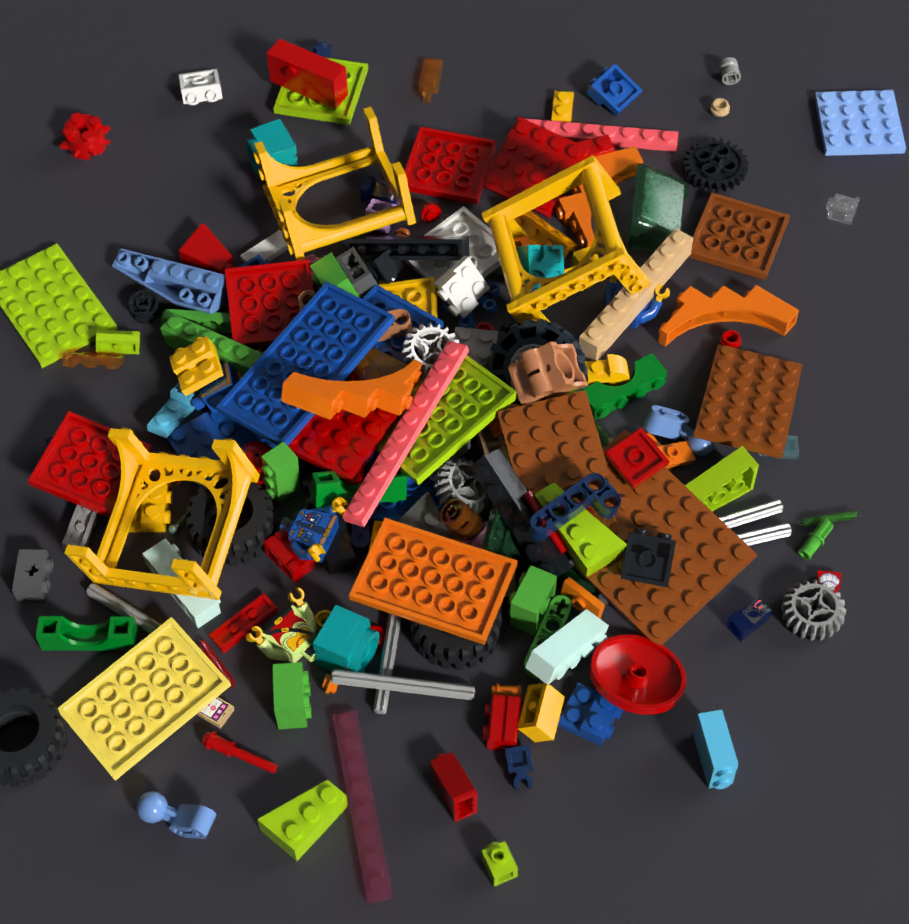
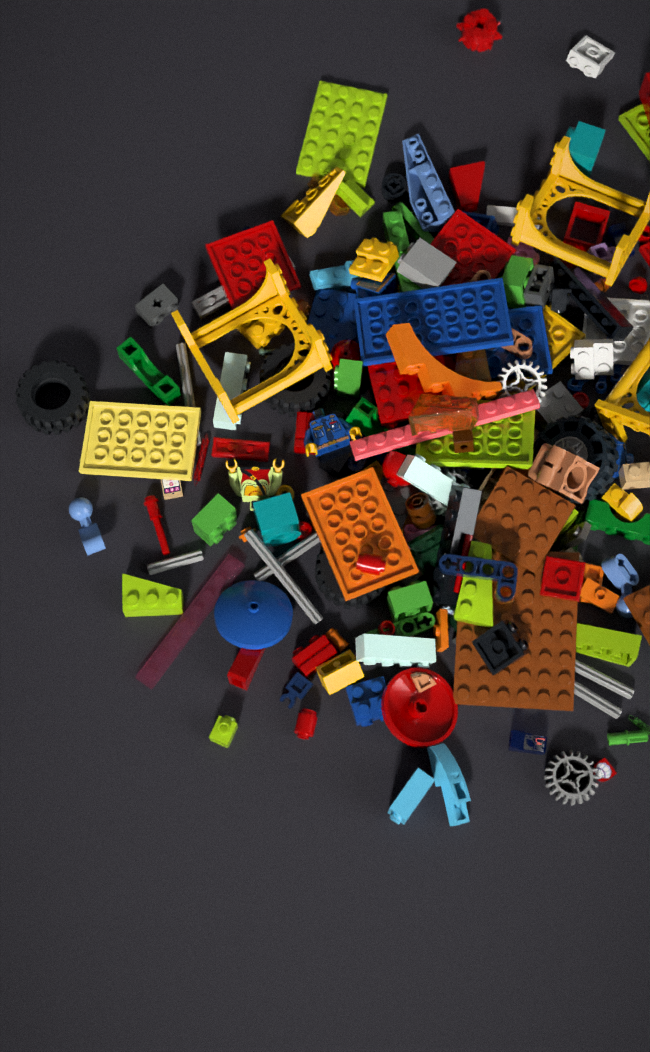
camera: 45 degrees right, 15 degrees up
none -> light grey axle [147,549,204,575]
none -> blue dish [214,580,293,650]
none -> yellow wedge [281,167,346,238]
none -> red brick [294,709,318,740]
none -> red brick [356,553,386,575]
none -> red hinge [378,621,395,635]
none -> red cylinder [382,451,411,487]
none -> light aqua brick [396,454,470,506]
none -> light grey brick [397,238,456,289]
none -> clear orange wedge [409,394,479,436]
none -> nougat tile [410,672,436,693]
none -> medium azure slope [427,743,471,826]
none -> reddish brown piece [452,425,474,453]
none -> flat silver plate [557,521,592,551]
none -> red window [563,202,610,252]

